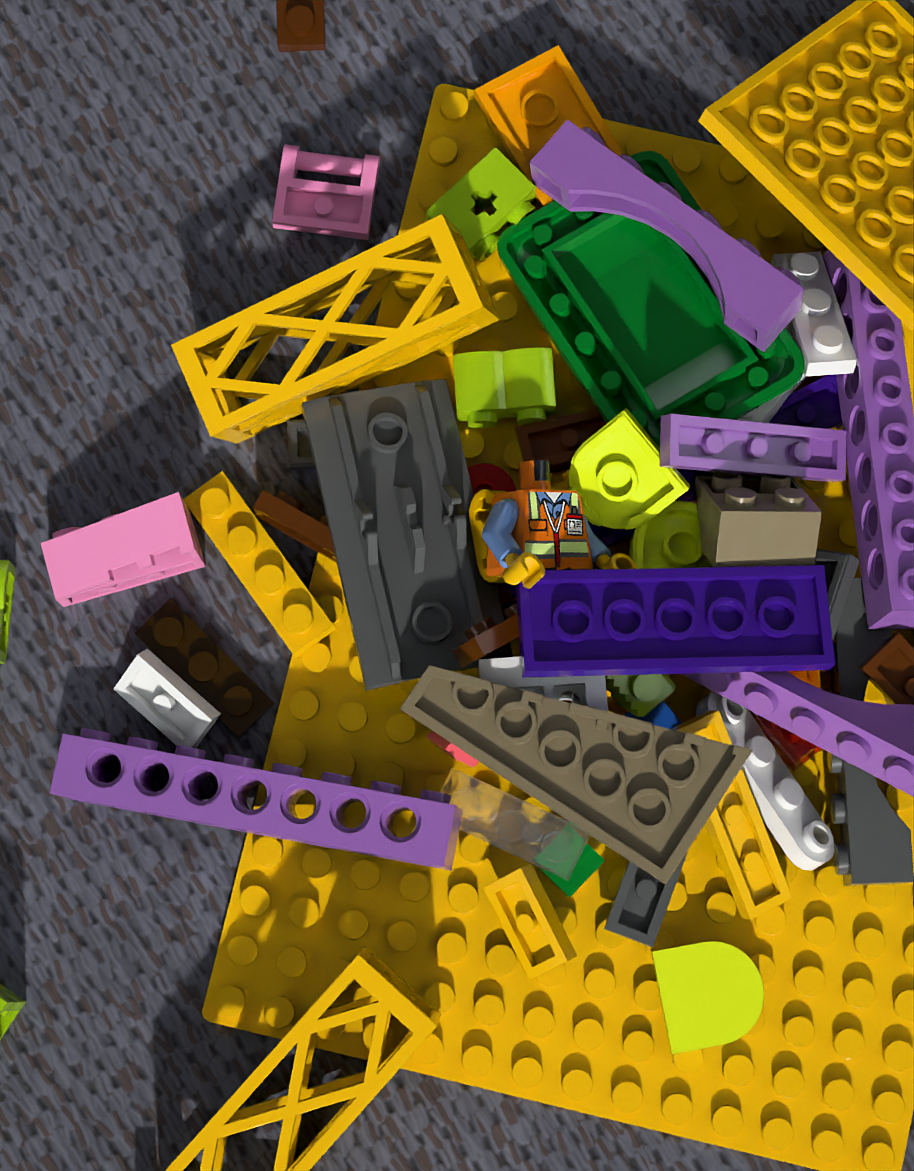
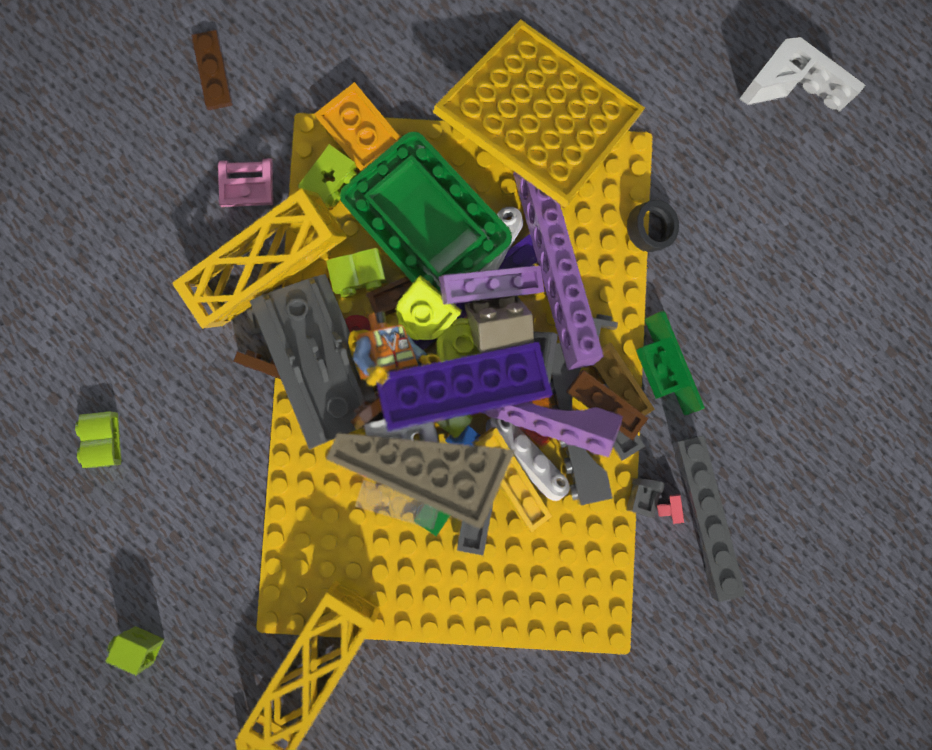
camera: 10 degrees left, 5 degrees up
bright pink wedge [41,492,206,607] -> none
medium lavender brick [49,728,463,871] -> none
white plate [114,649,221,748] -> none
dark brown plate [135,599,275,739] -> none
yellow plate [183,471,337,658] -> none
yellow plate [483,863,577,980] -> none
medium lavender arch [530,119,804,352] -> none
neon yellow tile [651,941,764,1054] -> none
white plate [771,251,857,376] -> none

